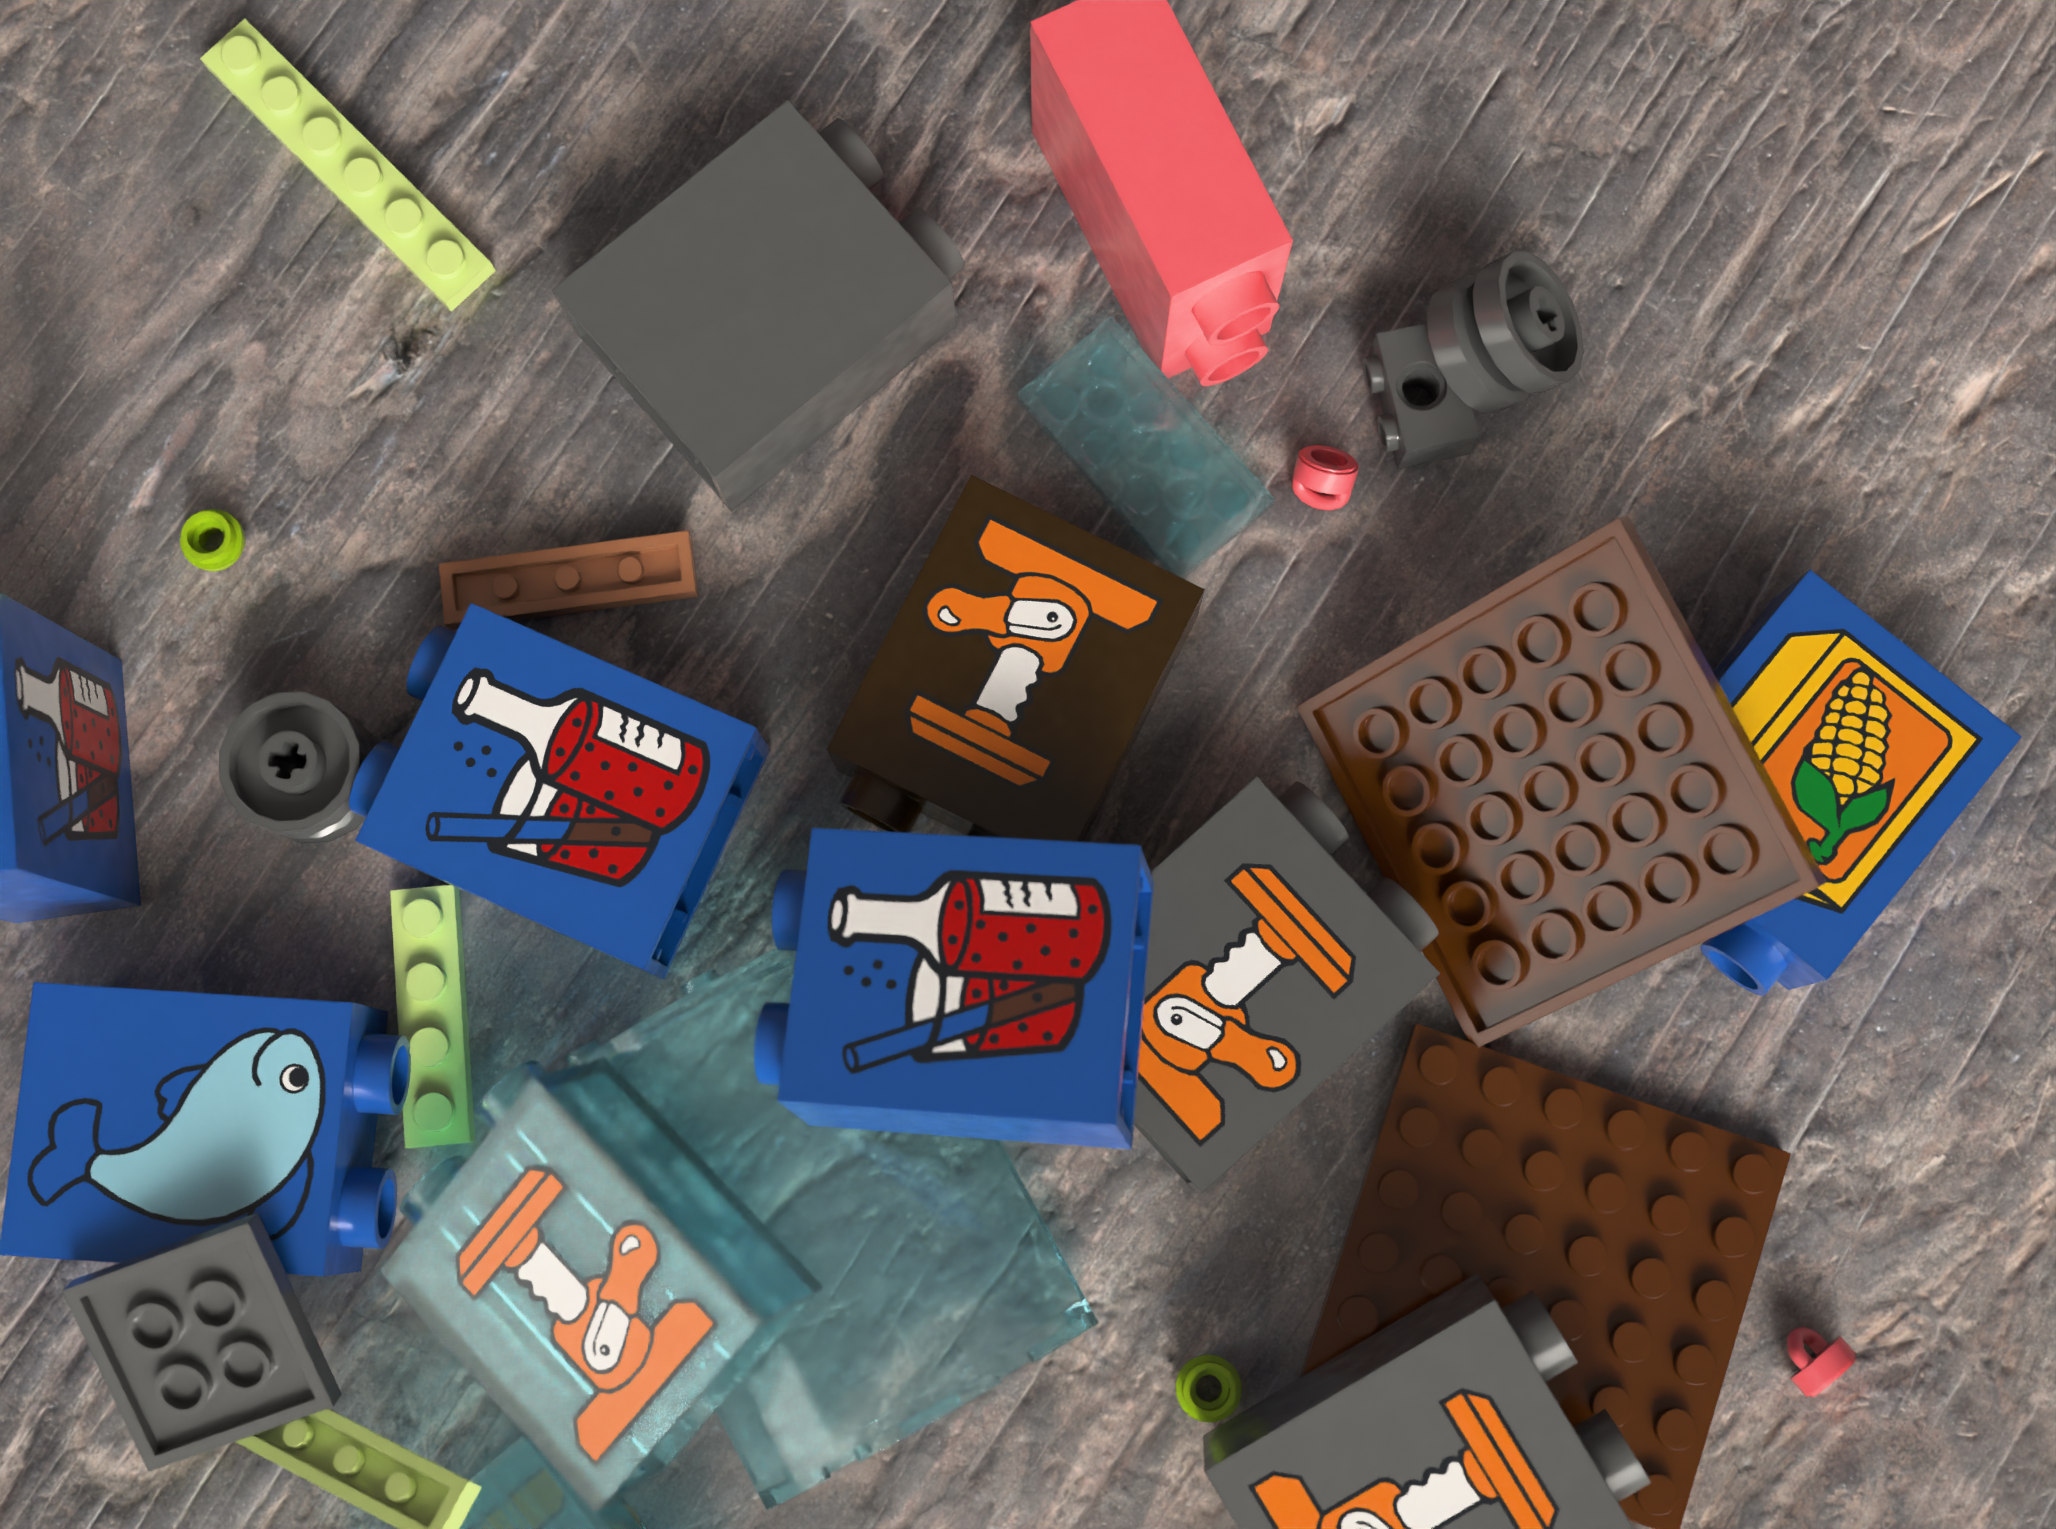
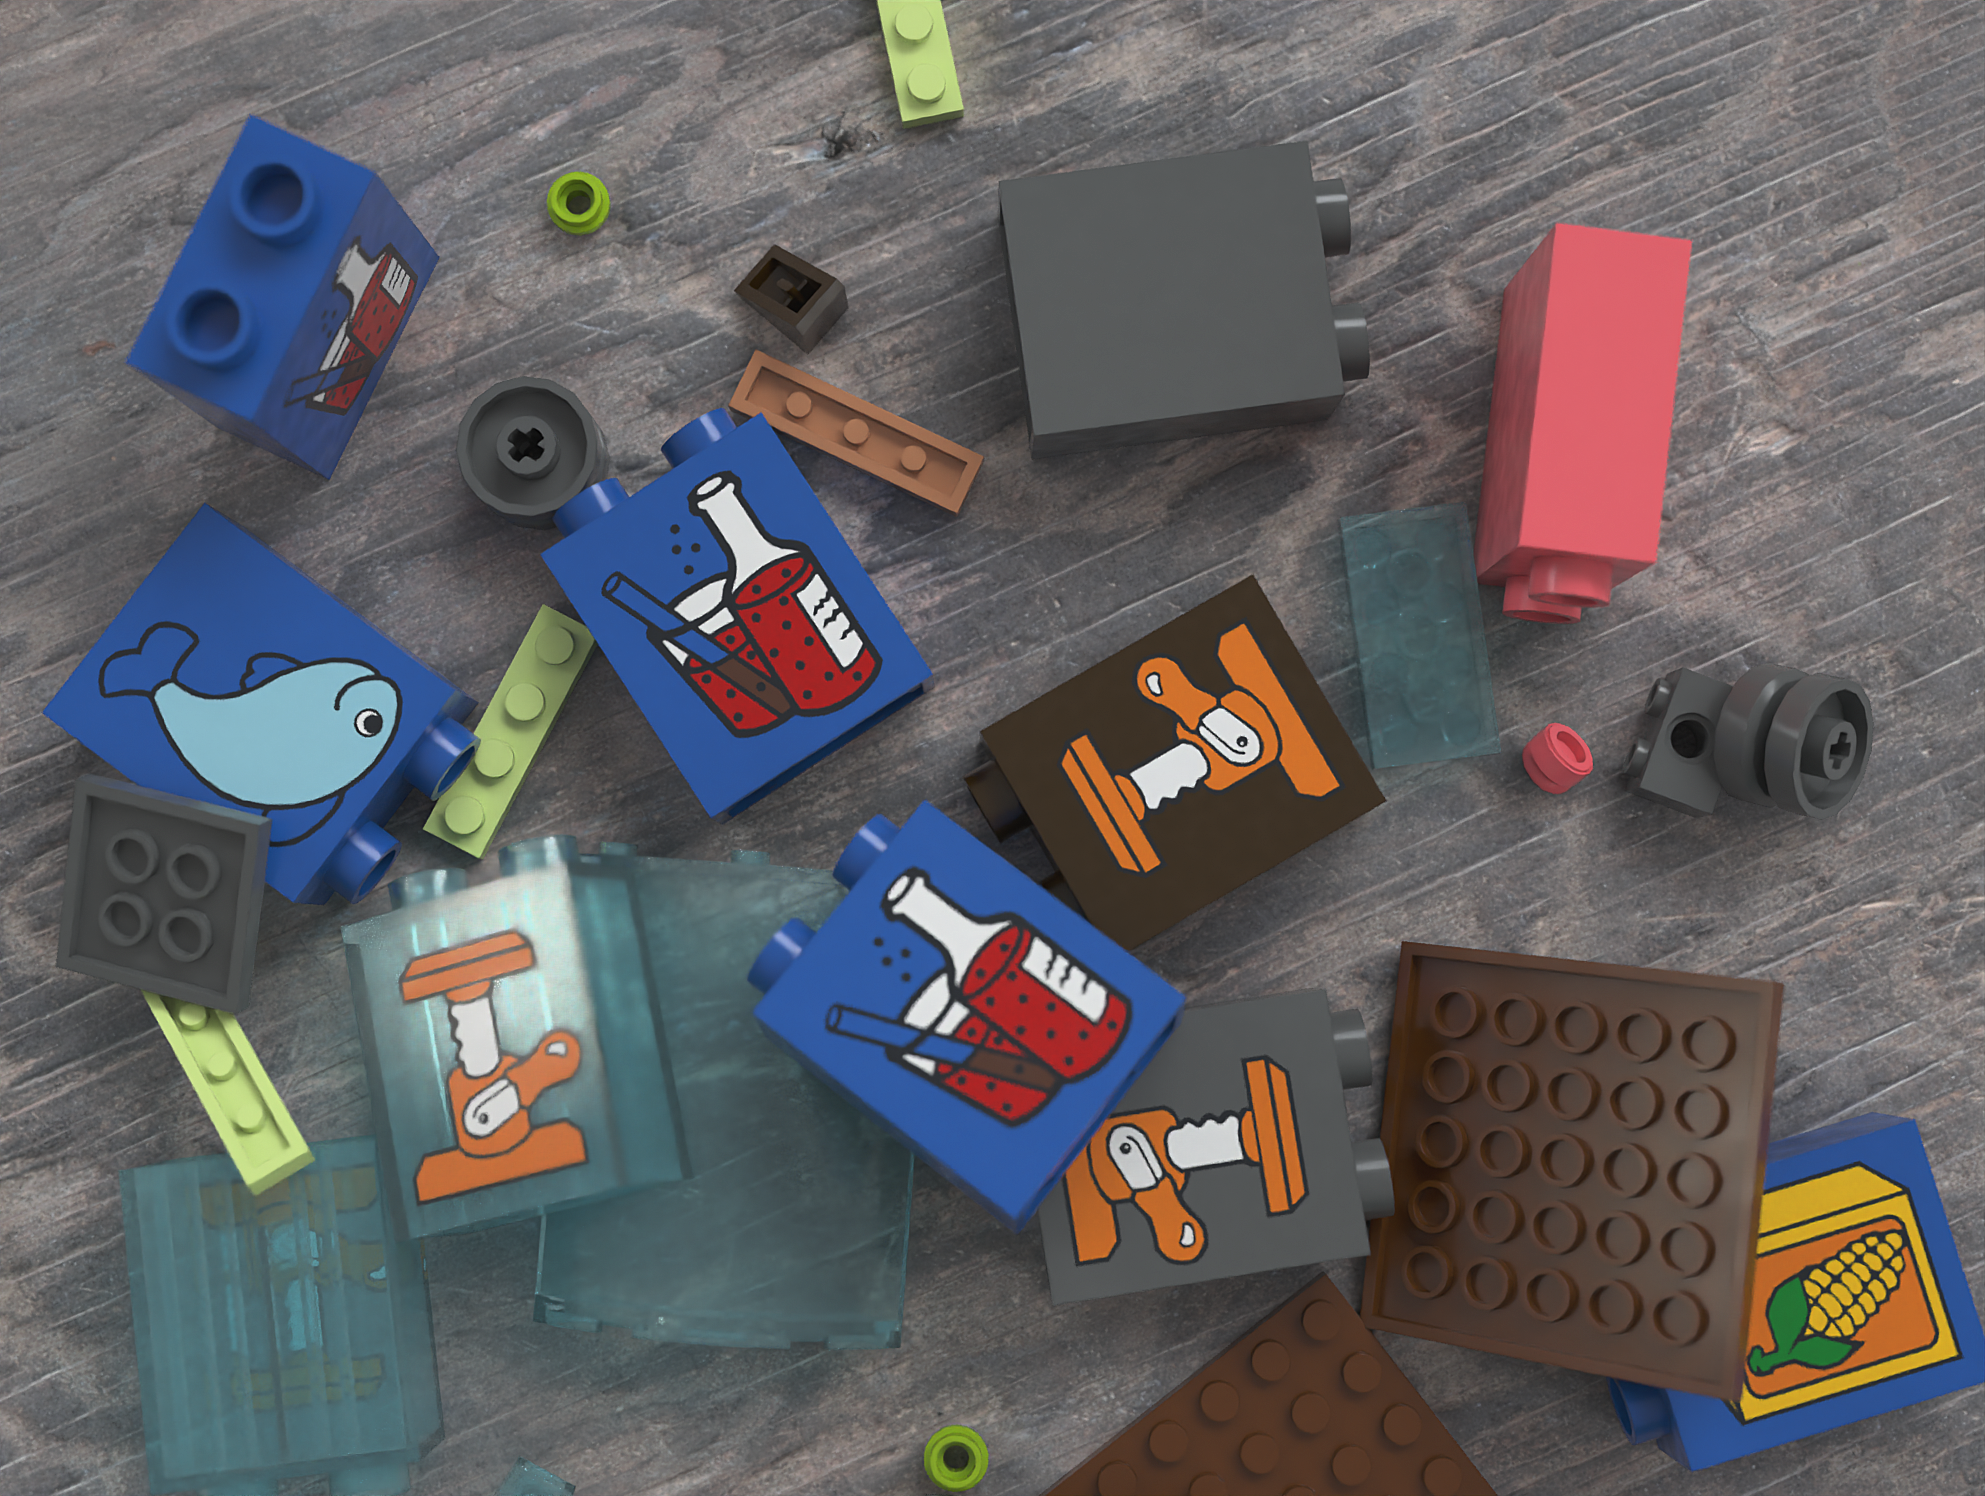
camera: 25 degrees right, 5 degrees up
none -> dark brown slope [734,244,849,354]

